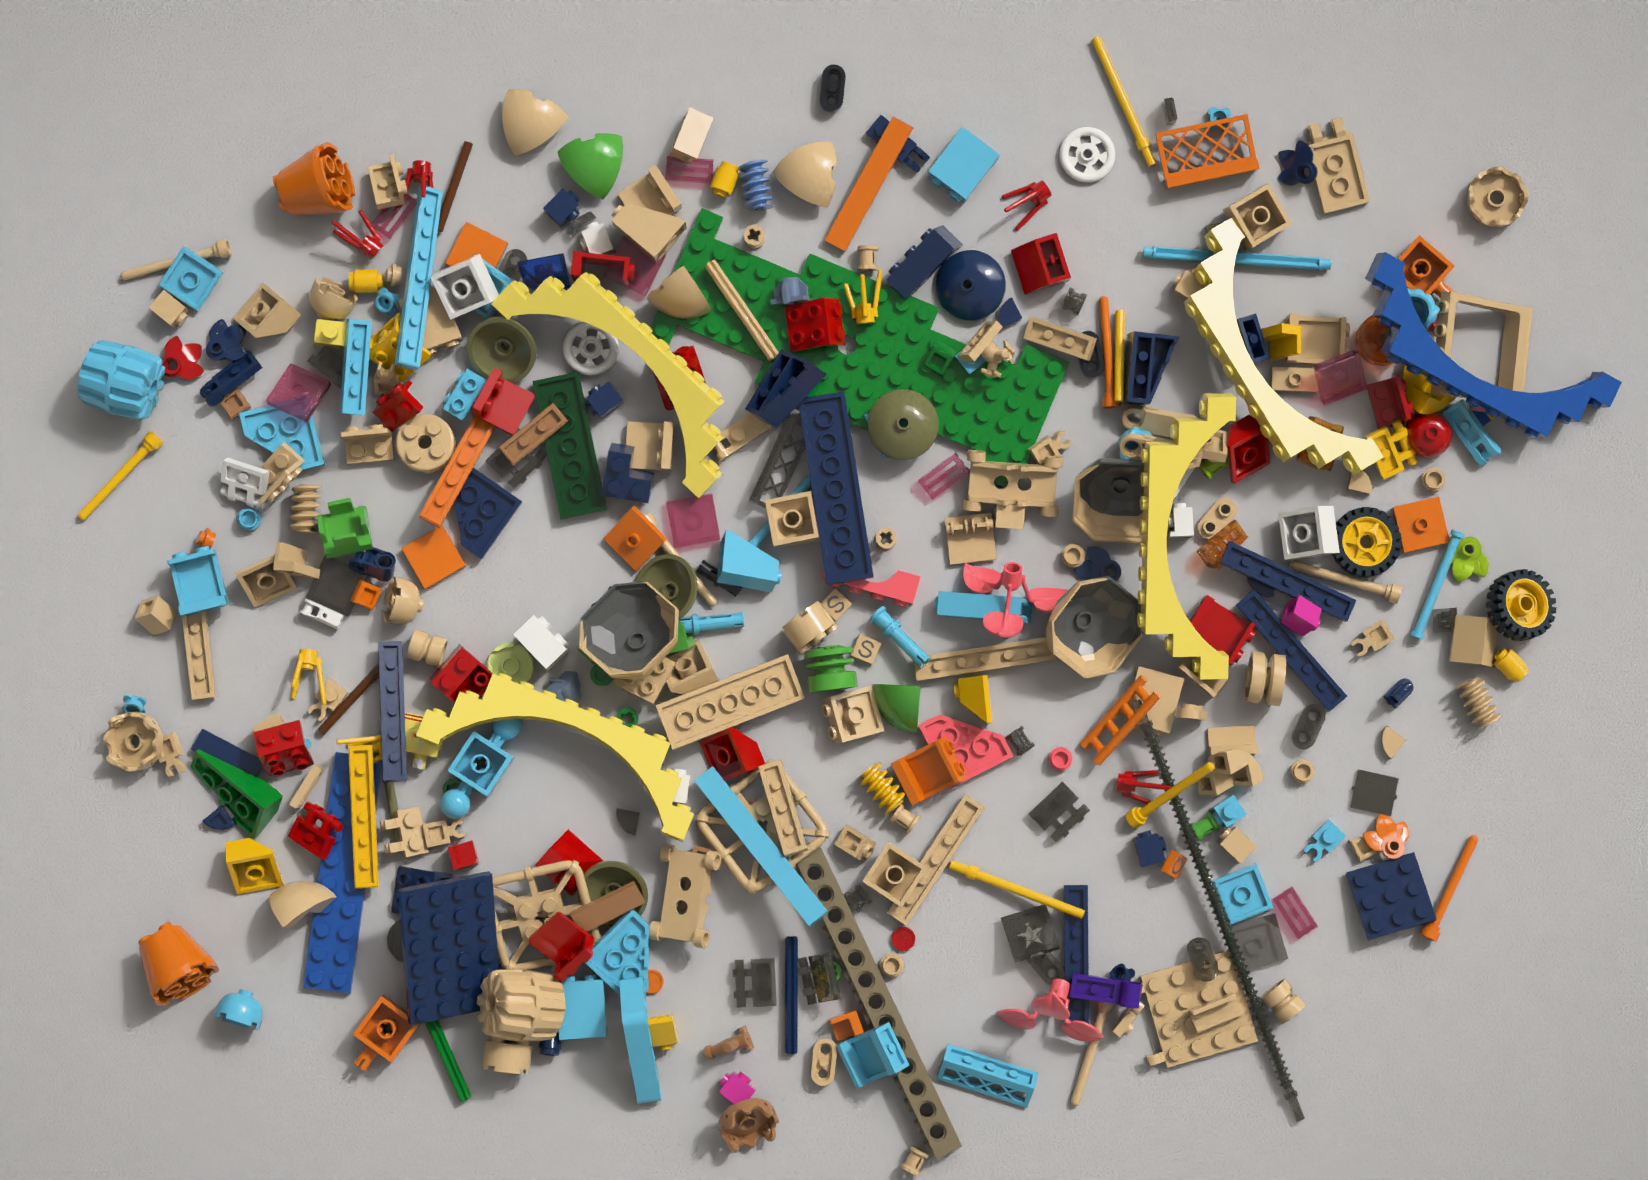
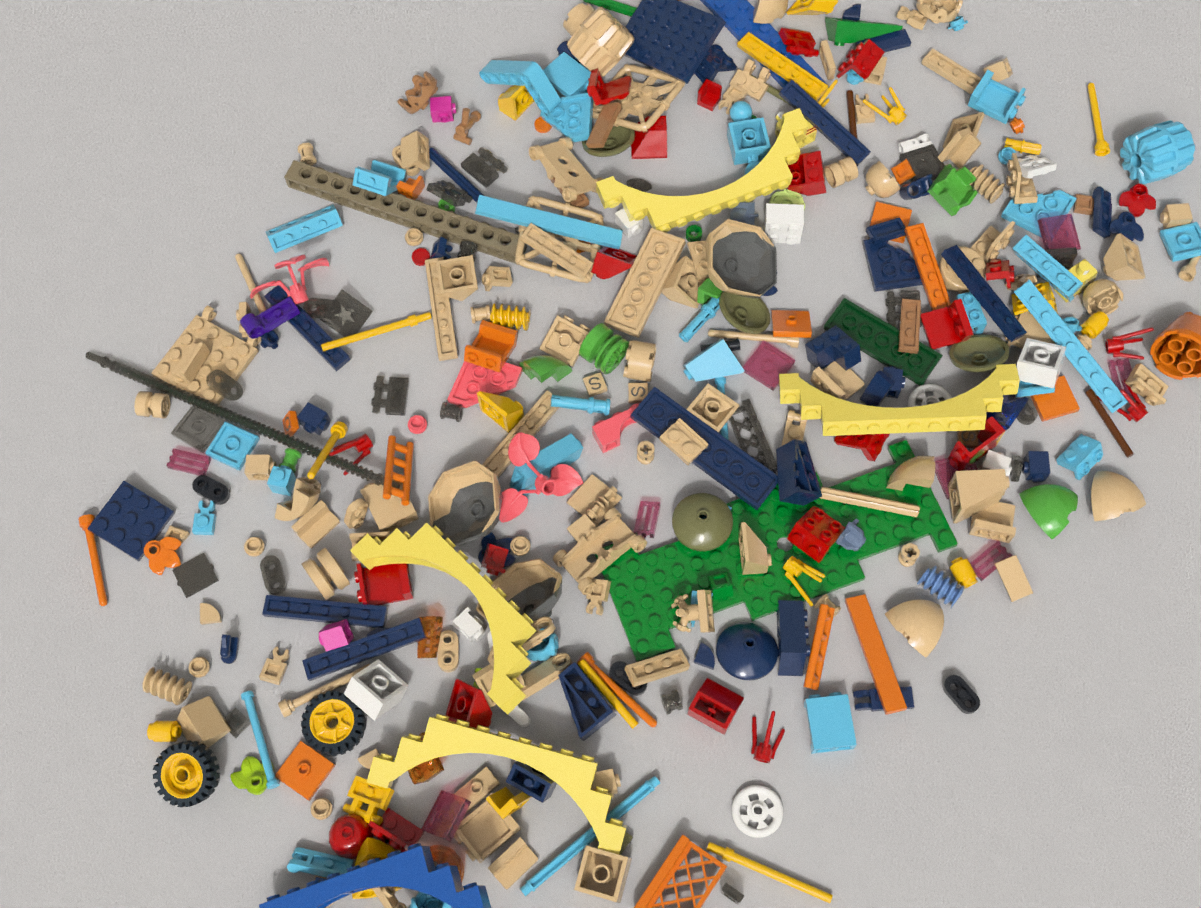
camera: 140 degrees right, 20 degrees down
none -> tan plate [189,657,210,678]
none -> black plate [192,475,230,505]
none -> tan panel [401,131,430,171]
none -> dark blue tile [430,237,453,260]
none -> red bracket [481,544,509,576]
none -> tan panel [488,837,538,890]
none -> tan plate [659,418,708,466]
none -> tan slope [738,522,772,575]
none -> orange bar [803,604,835,691]
none -> dark blue tile [860,370,895,407]
none -> dark blue tile [866,217,906,245]
none -> dark blue plate [941,245,1027,342]
none -> yellow axle [1004,138,1042,155]
none -> medium azure bracket [1056,434,1103,480]

